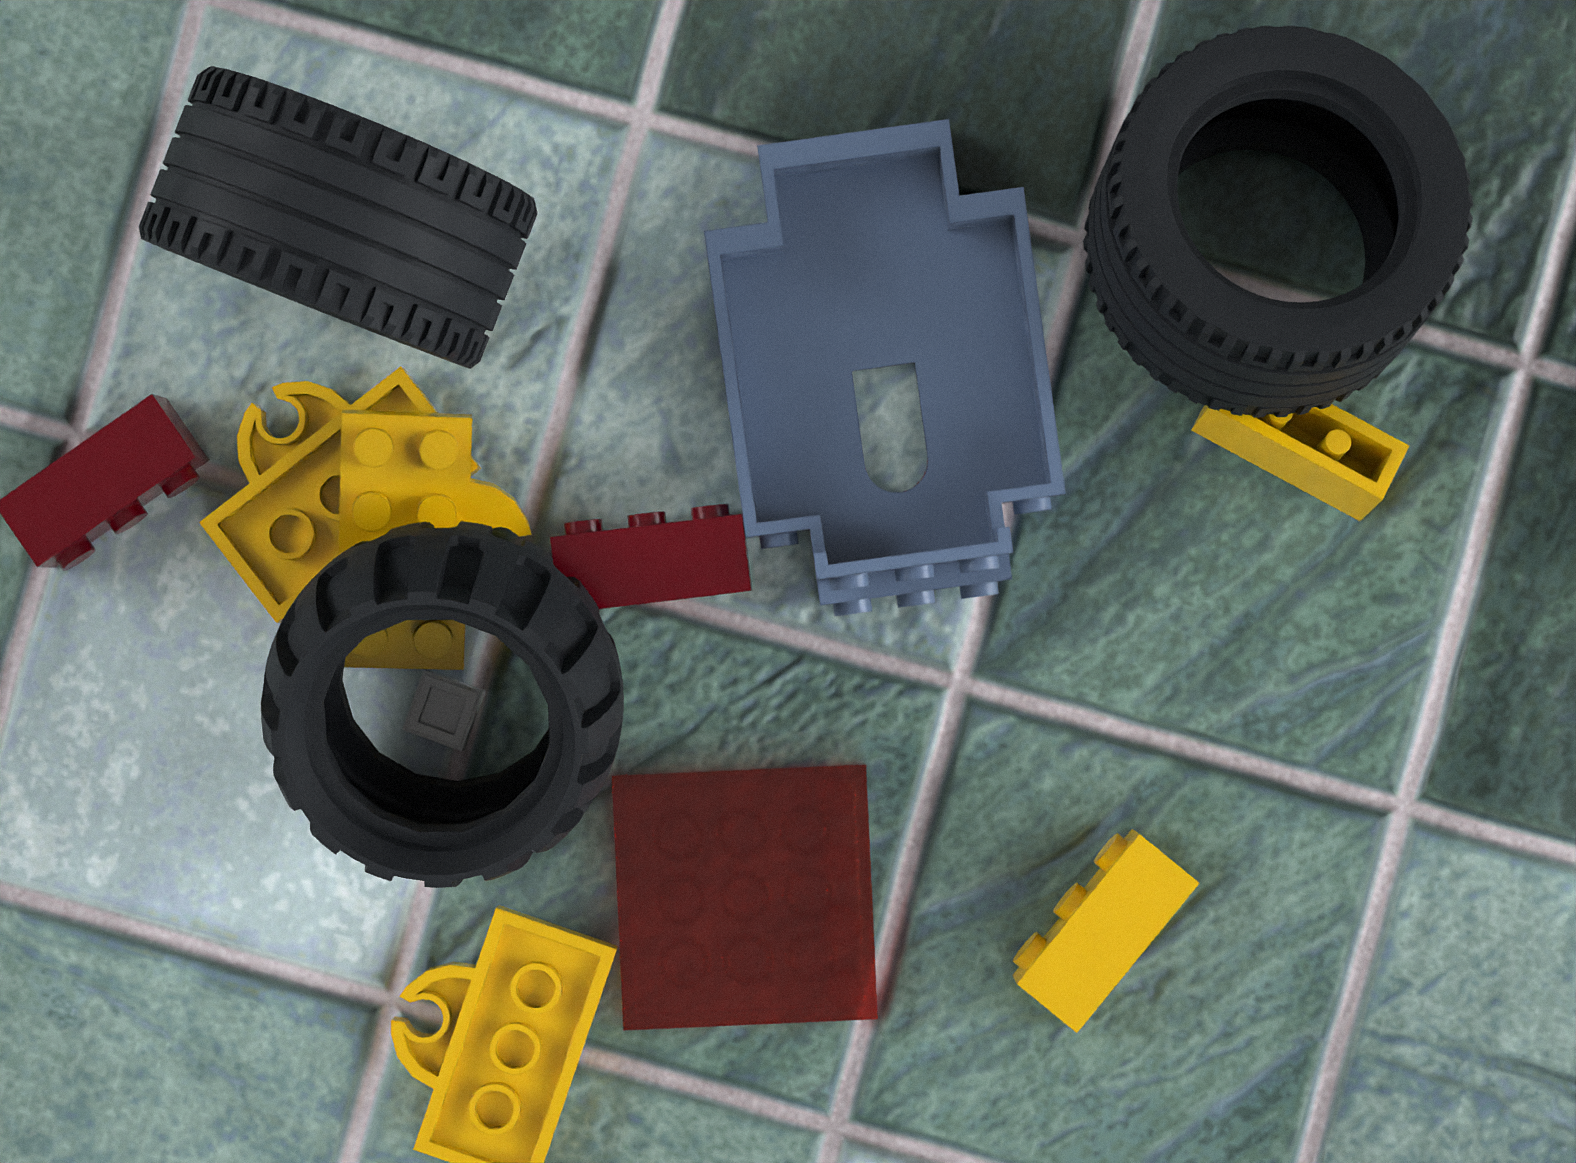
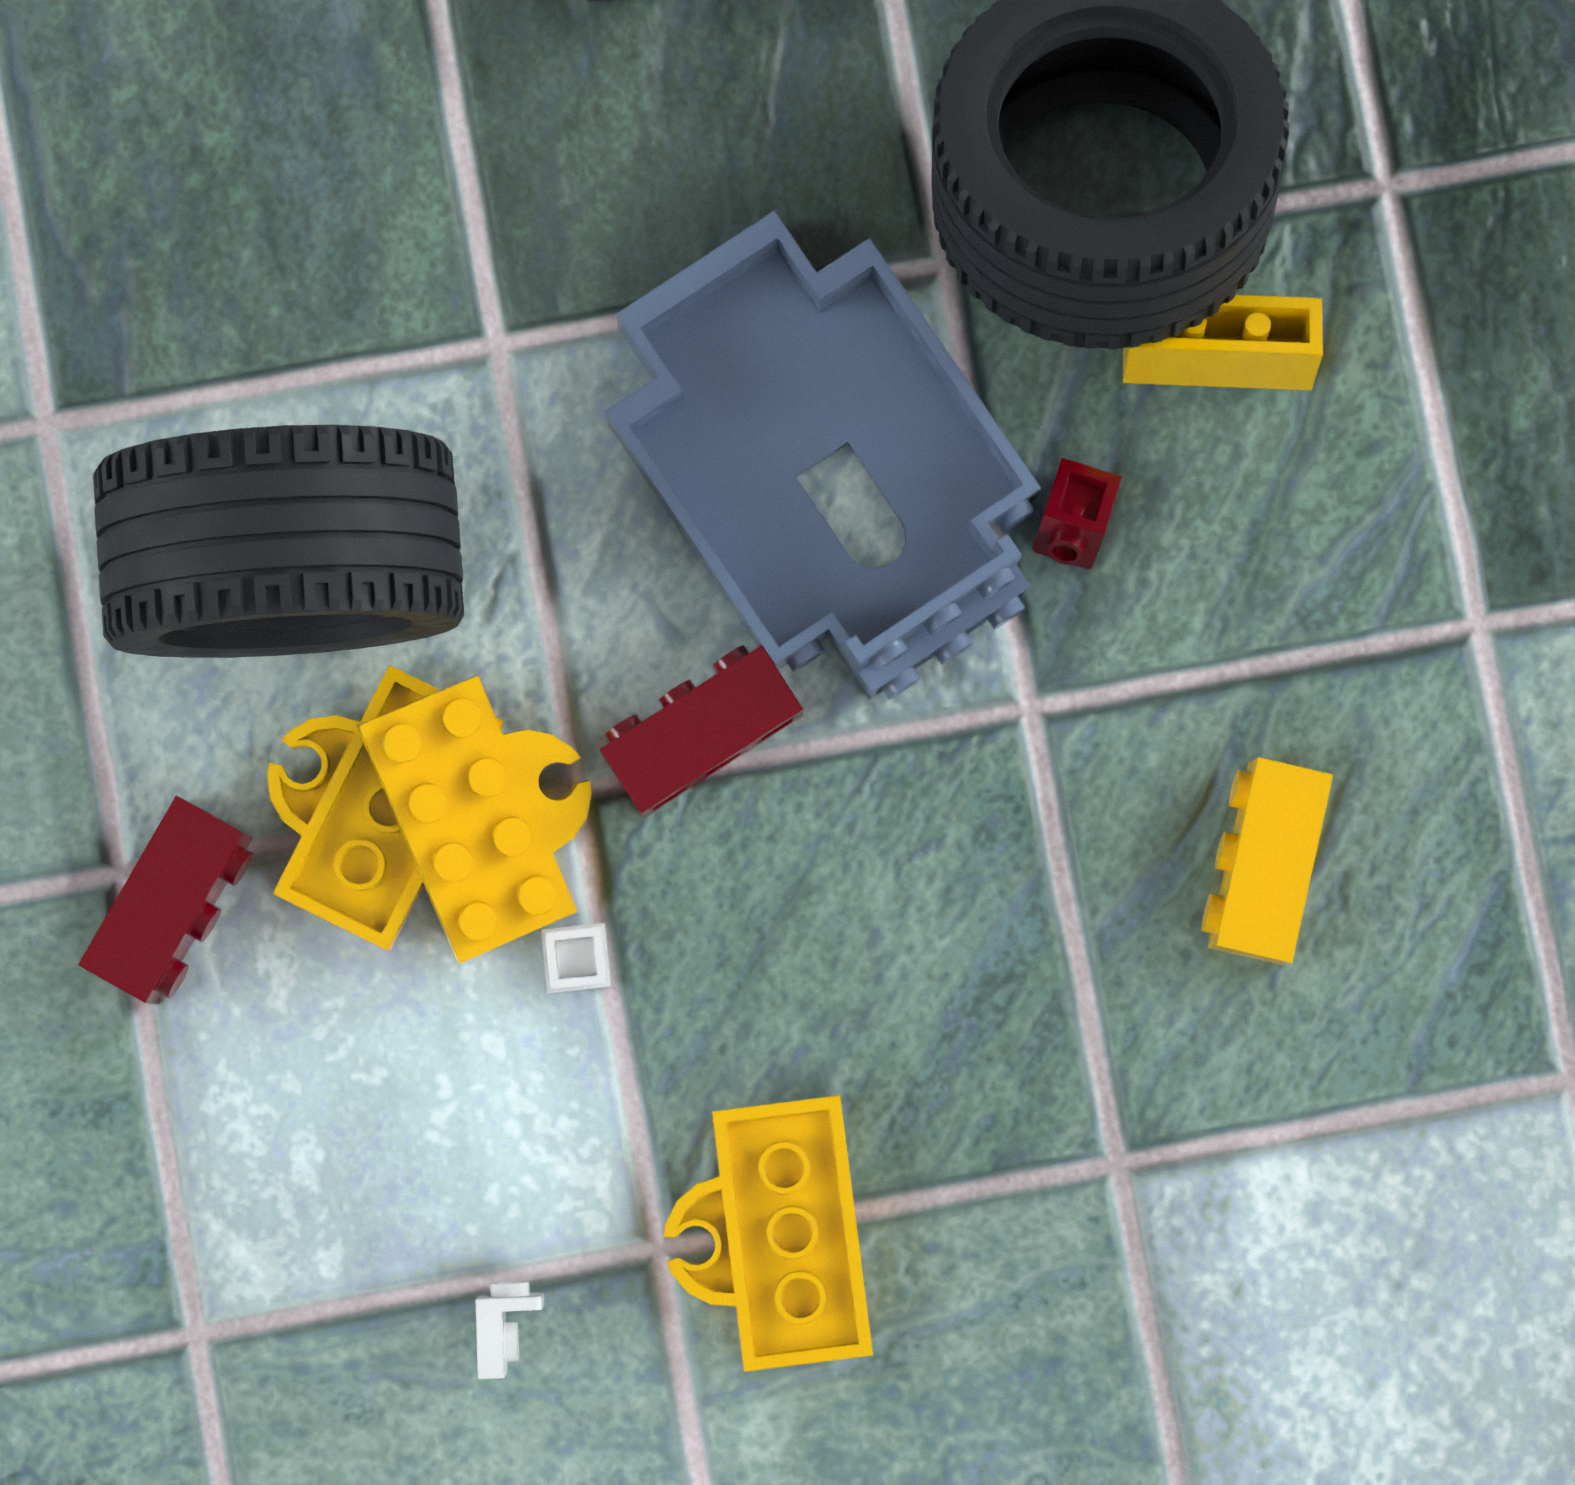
camera: 25 degrees left, 5 degrees down
black tyre [261,521,624,888] -> none
clear red plate [612,763,878,1031] -> none
none -> white bracket [476,1281,544,1379]
none -> dark red bracket [1032,458,1122,569]

